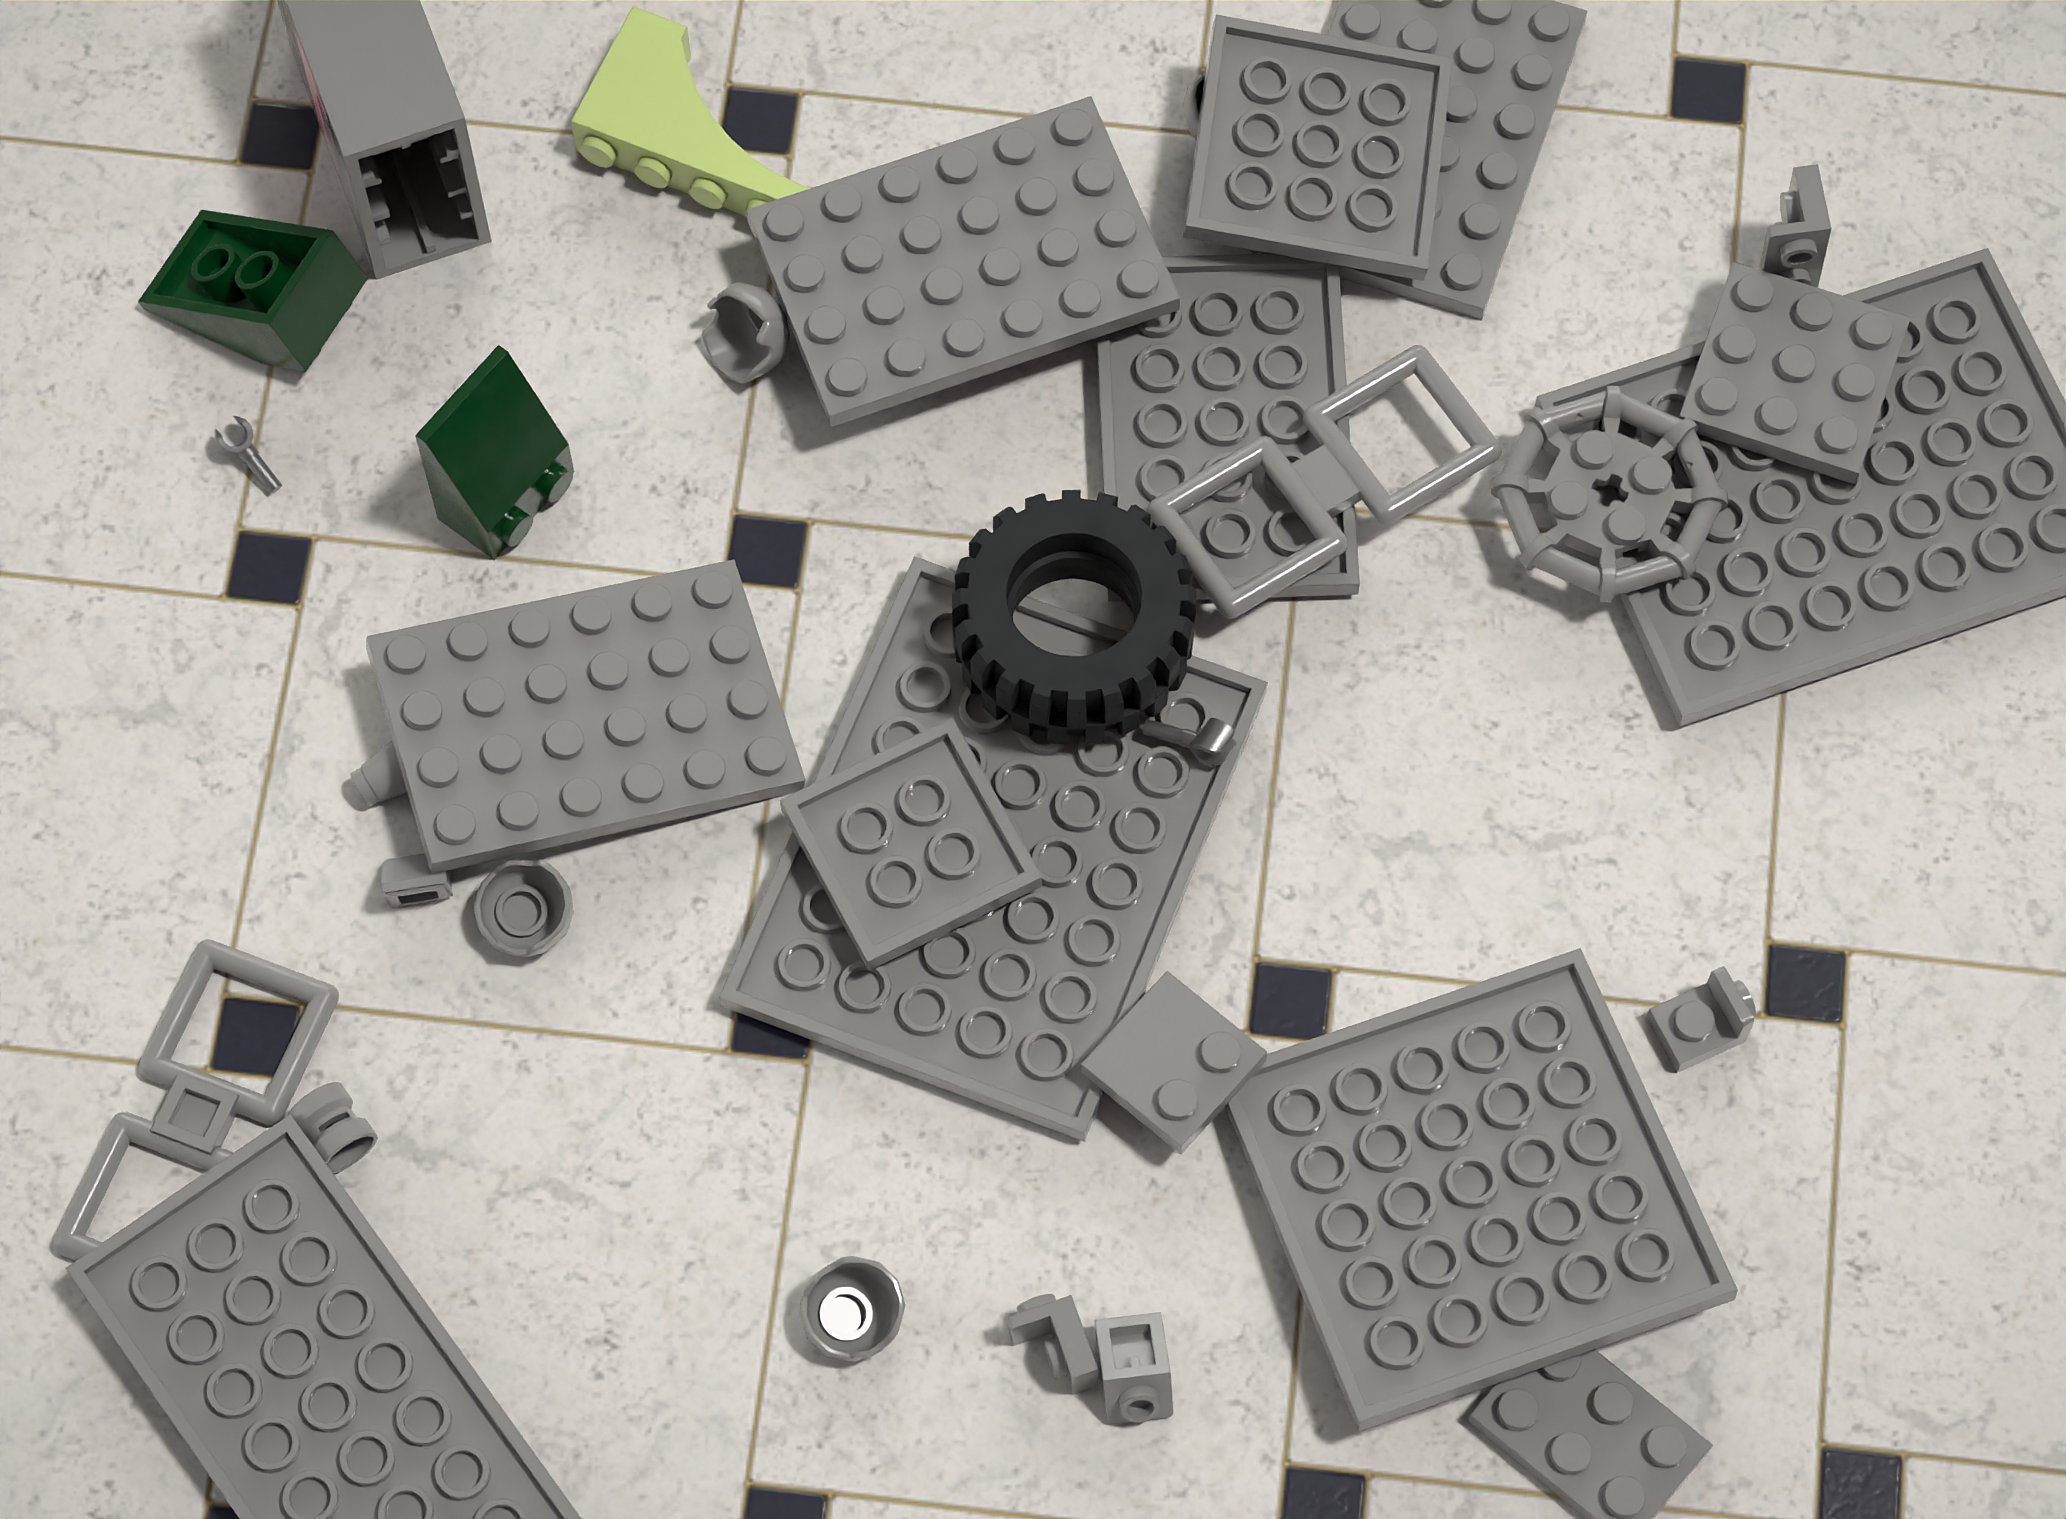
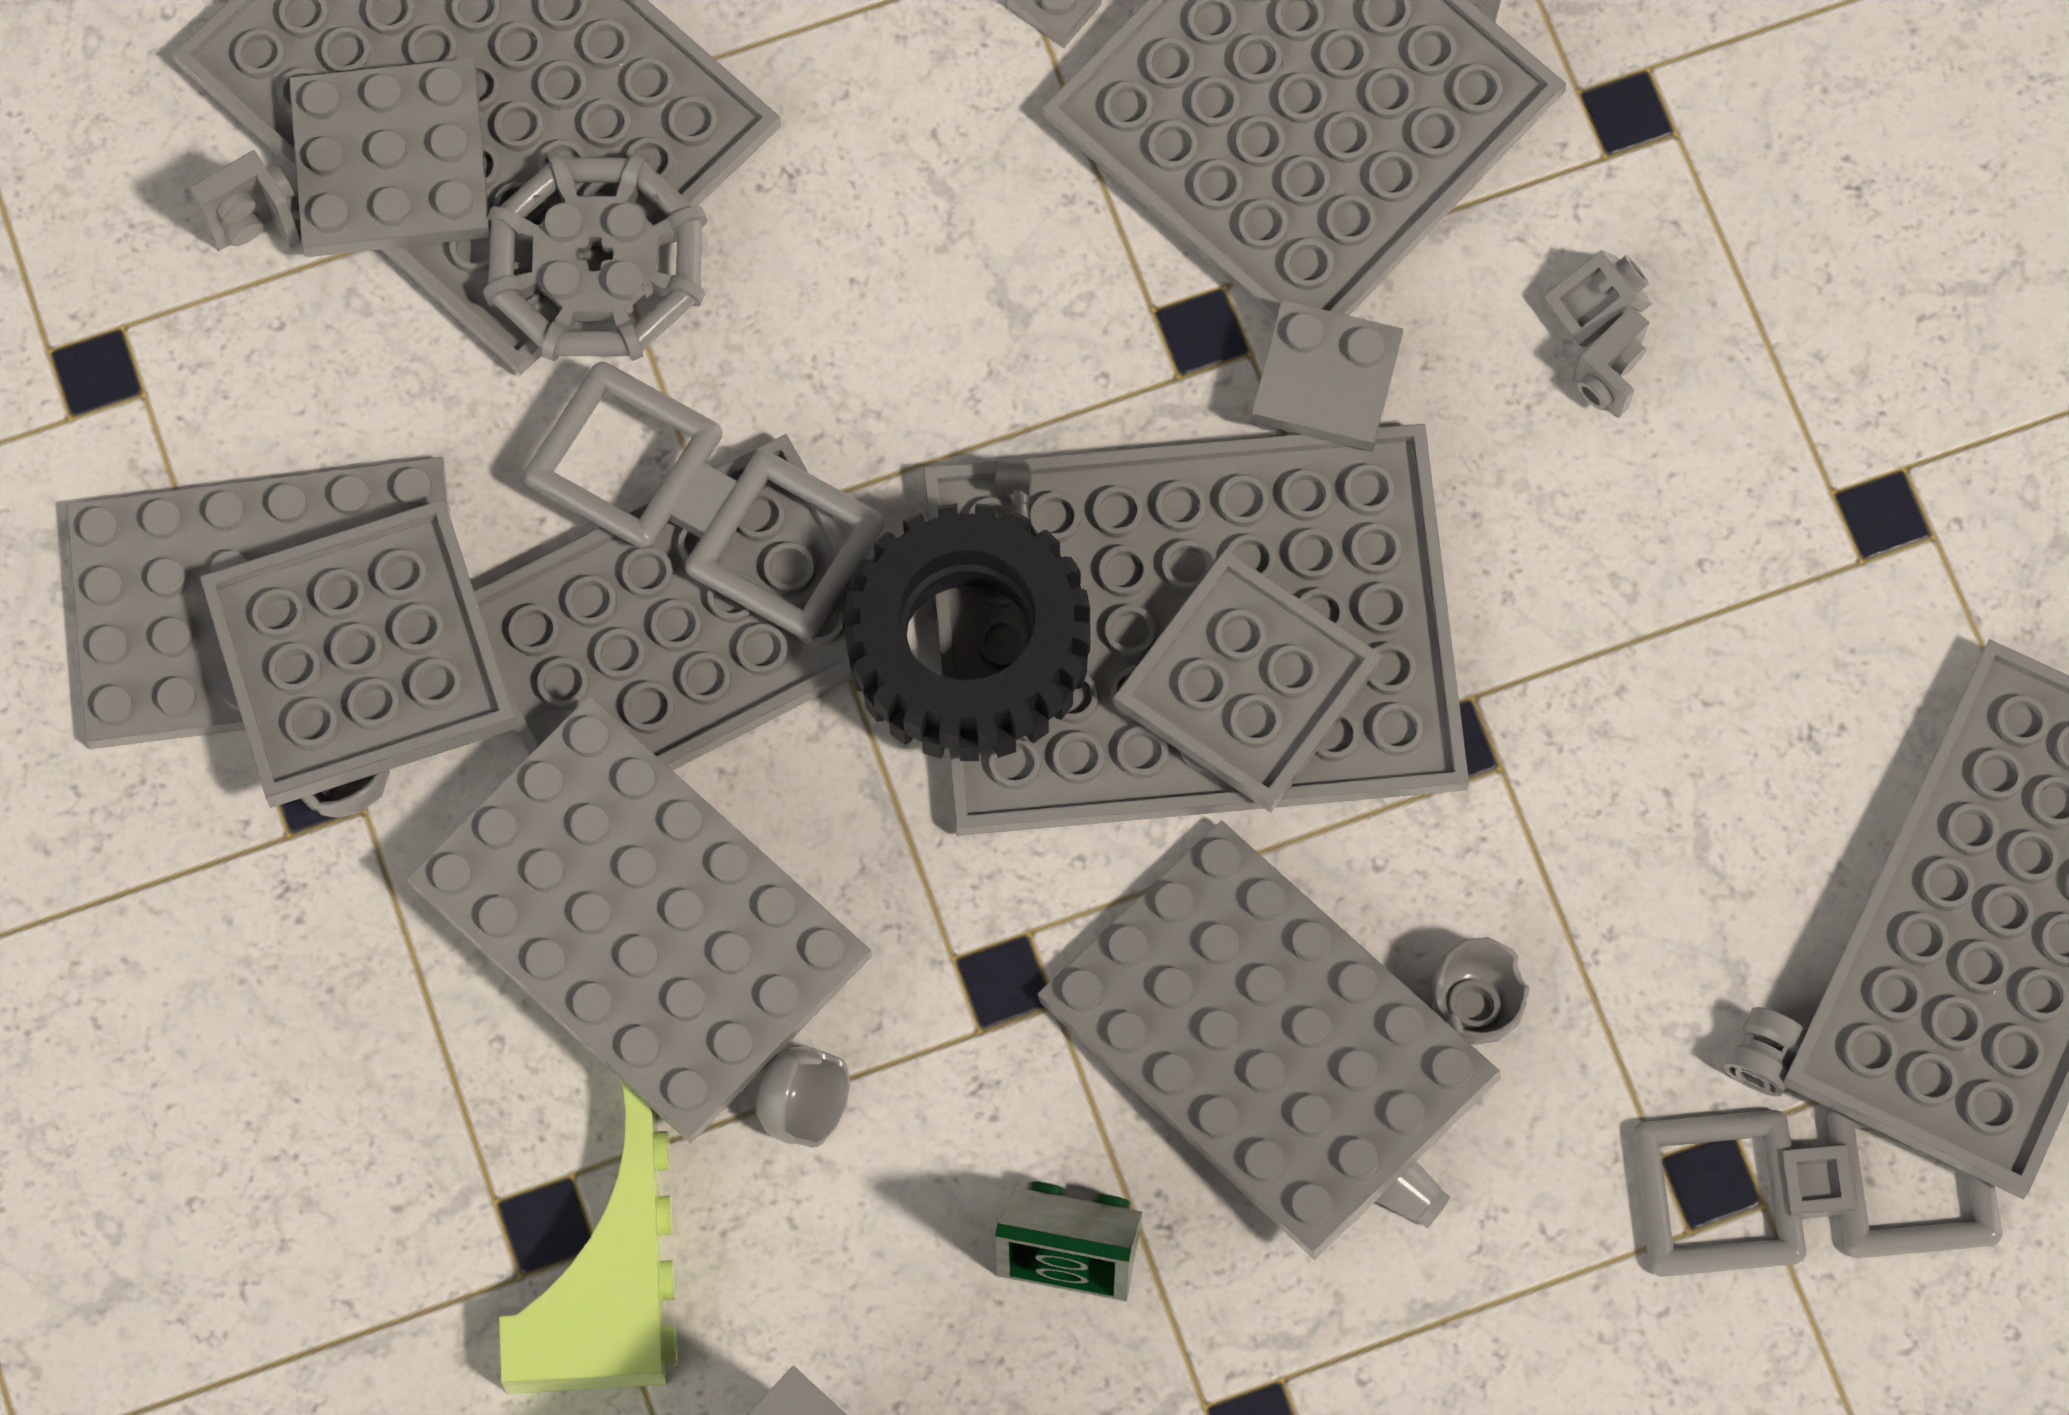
camera: 115 degrees left, 5 degrees up
light grey slope [381,853,453,908] -> none
light grey hair [799,1256,906,1362] -> none

